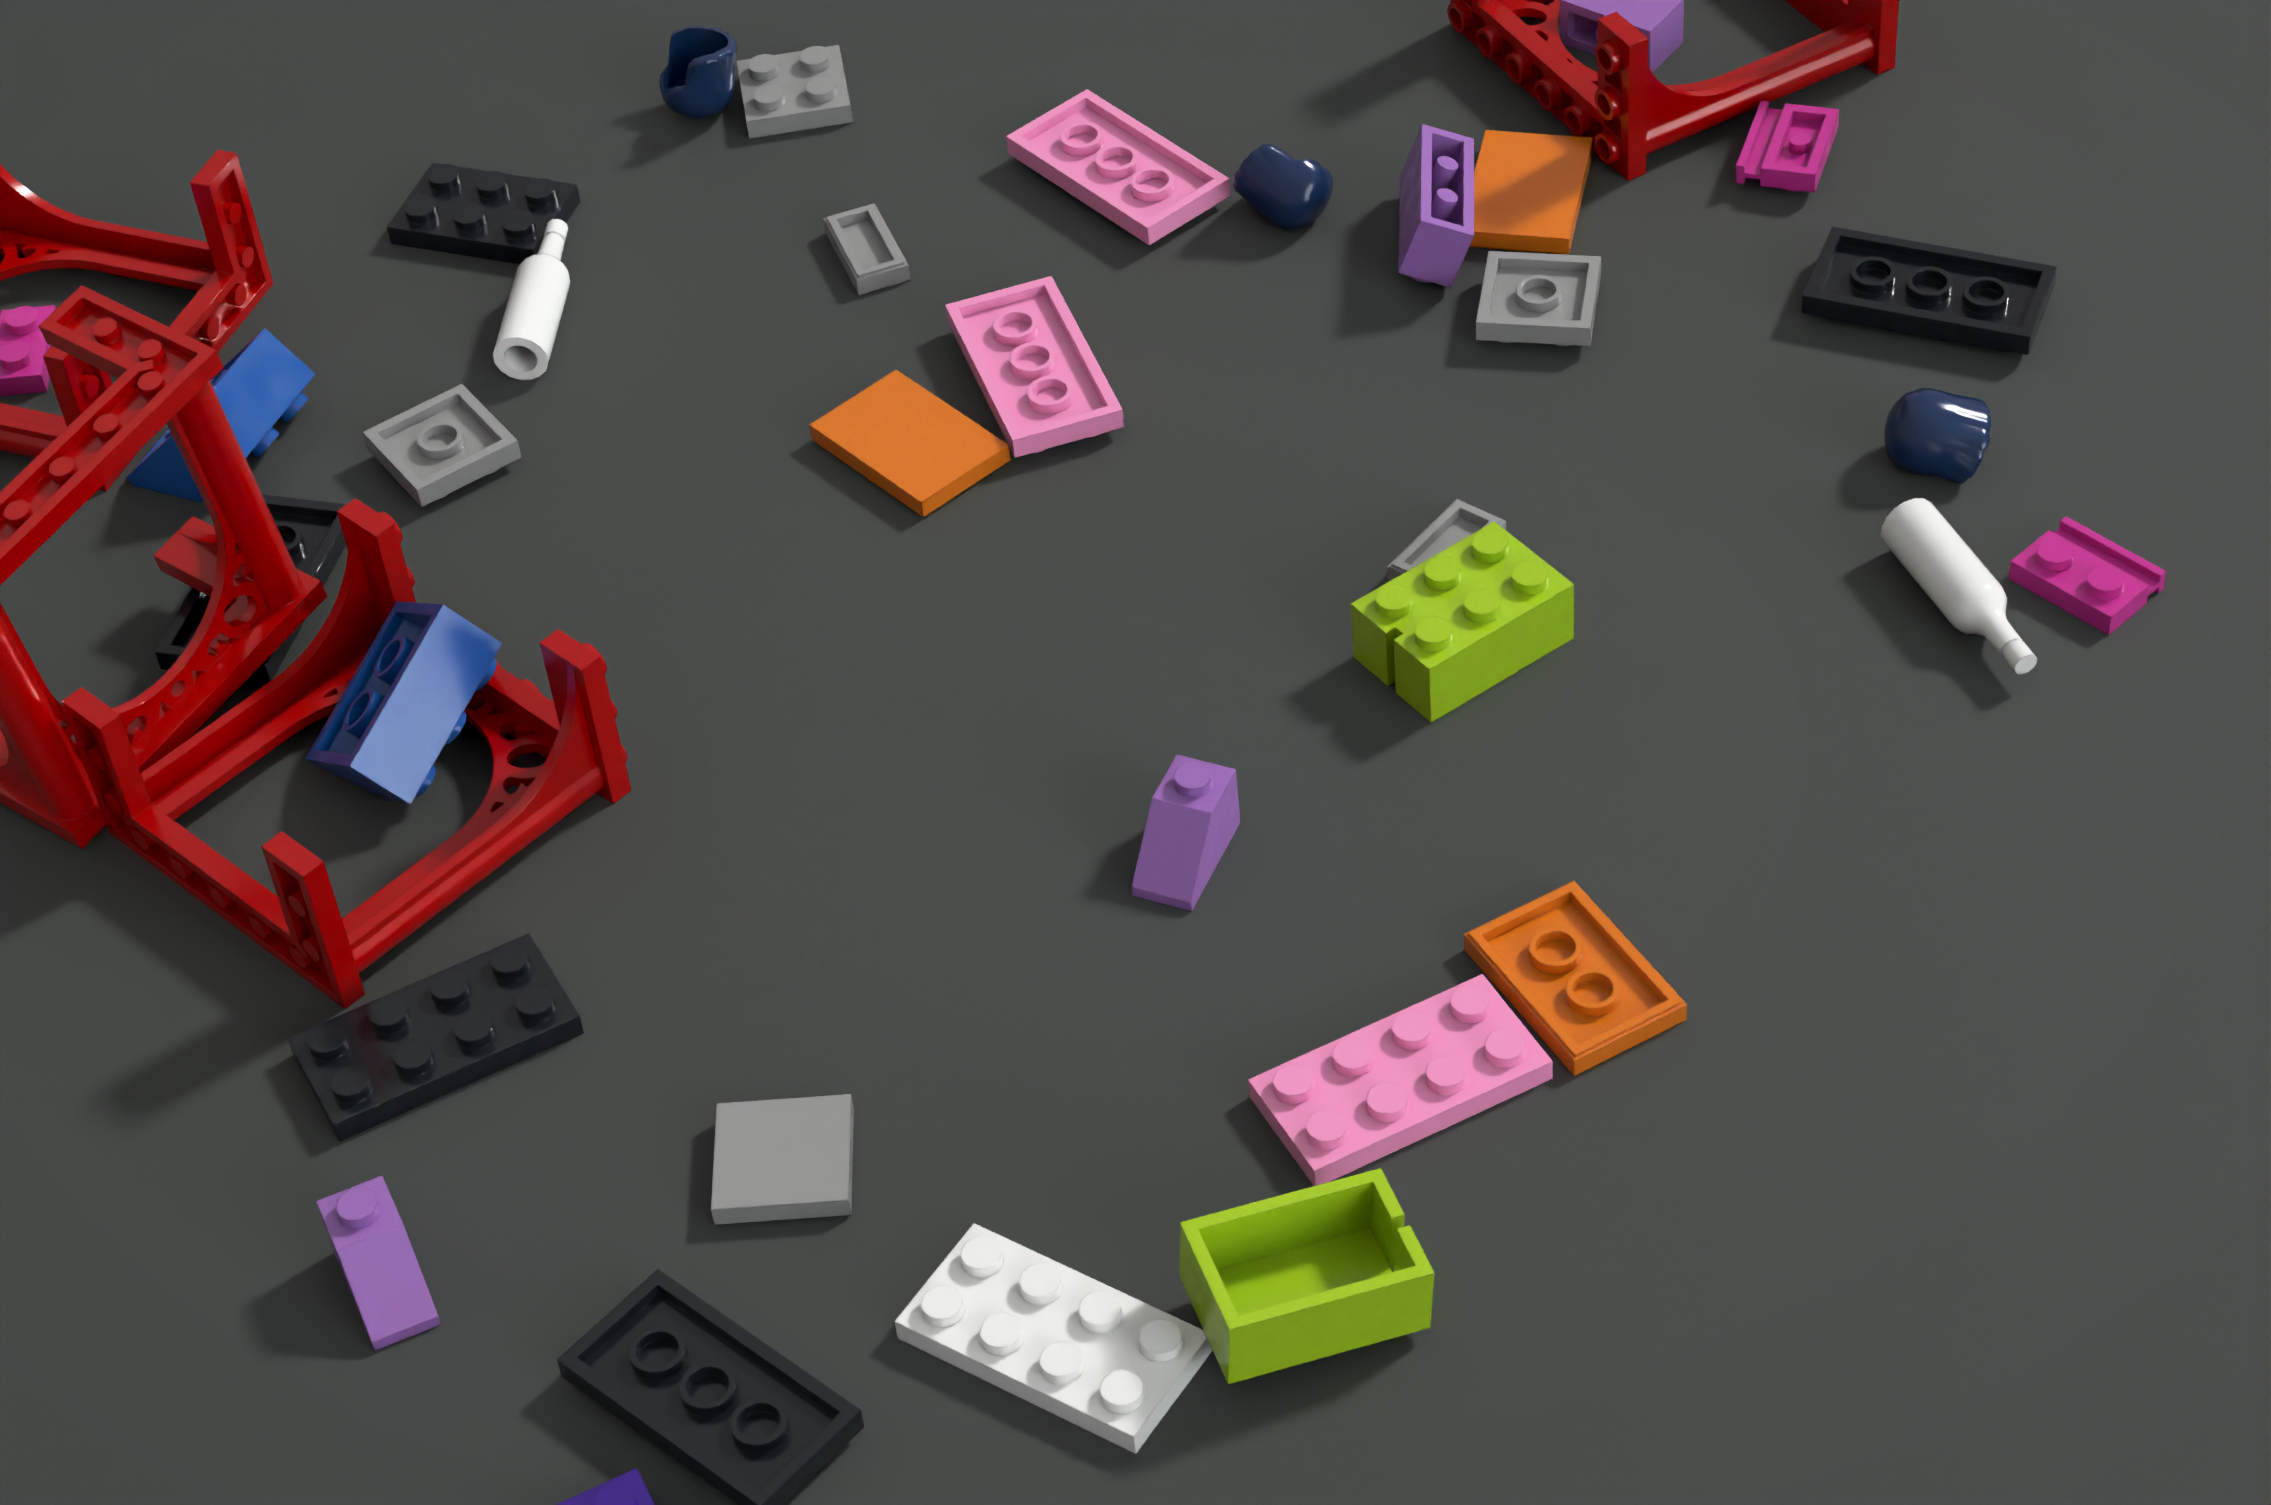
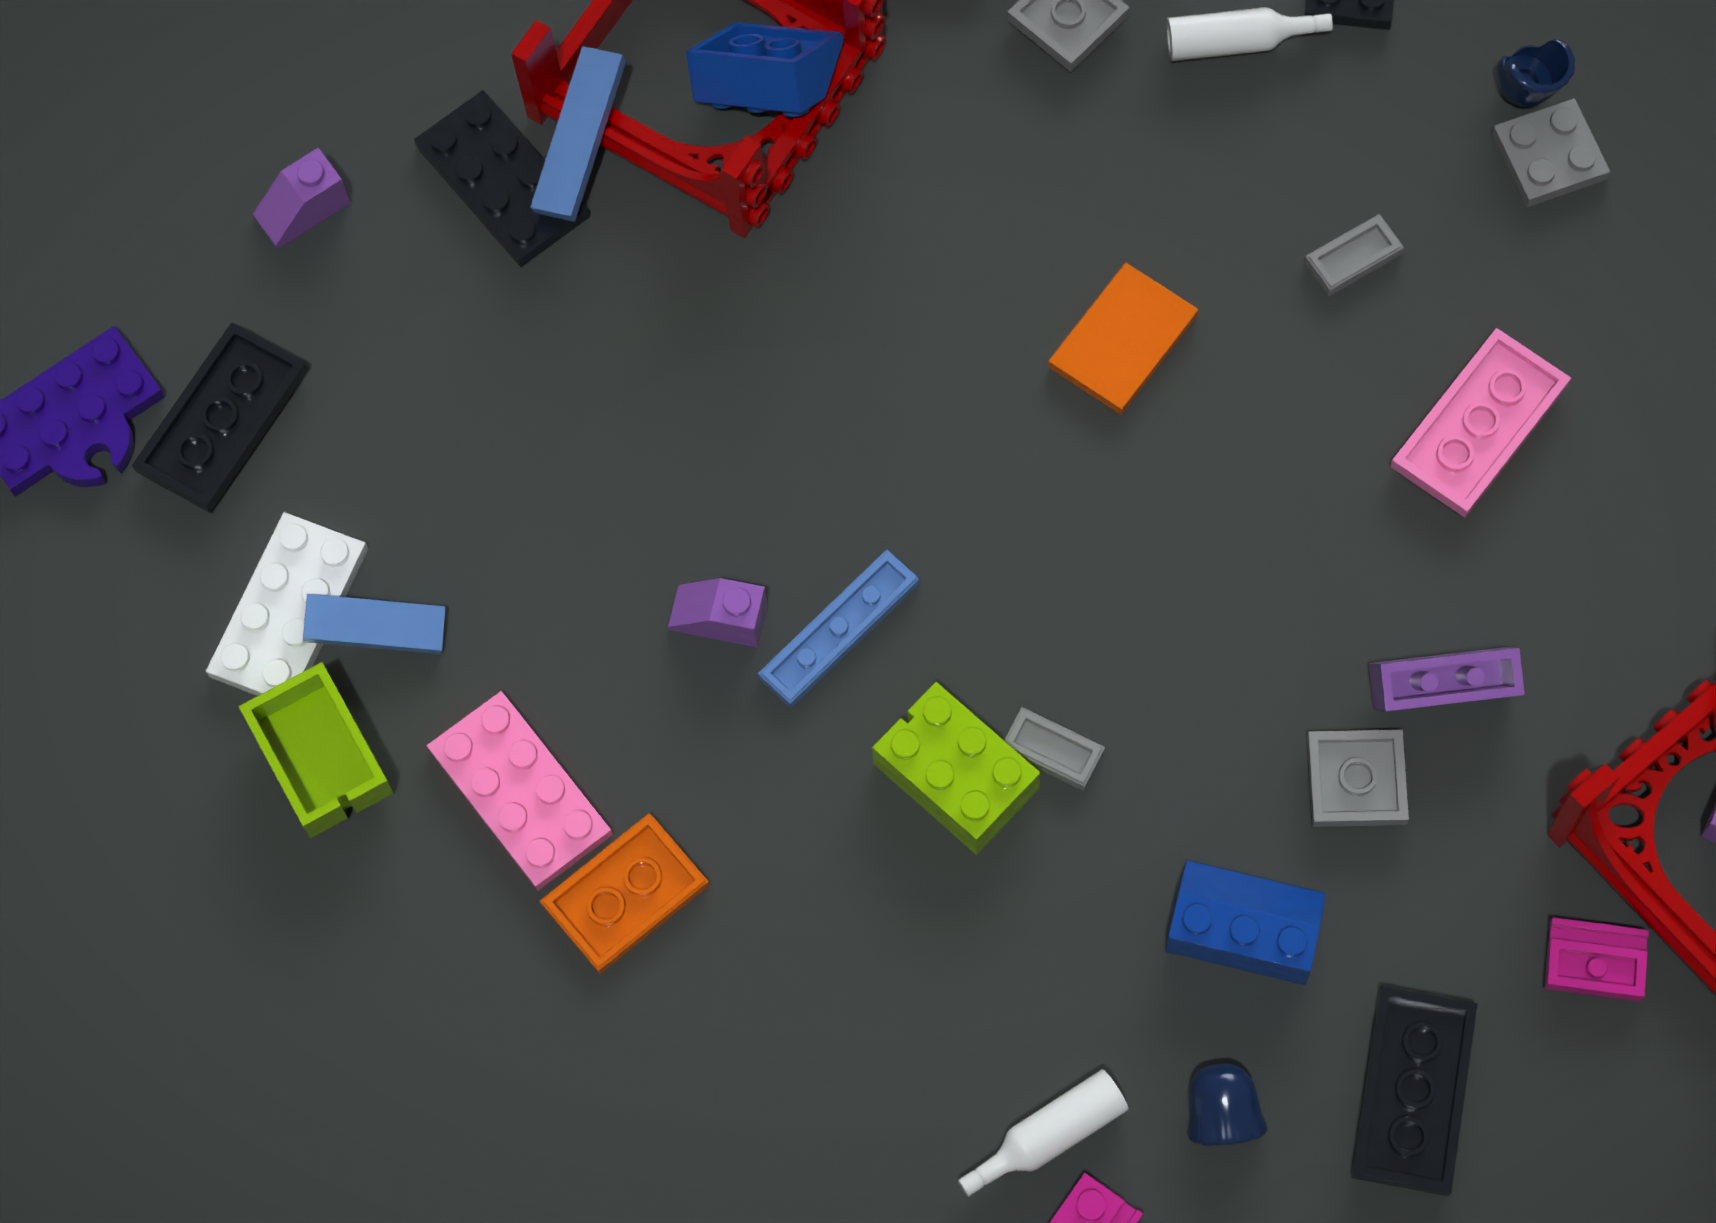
camera: 80 degrees right, 25 degrees up
light grey tile [711,1094,854,1225] -> none
bright pink plate [945,276,1124,458] -> none
dark blue hair [1233,144,1333,229] -> none
orange tile [1469,130,1593,255] -> none
none -> medium blue tile [302,594,446,654]
none -> medium blue tile [530,46,626,222]
none -> medium blue tile [758,550,920,709]
none -> blue slope [1165,860,1326,985]

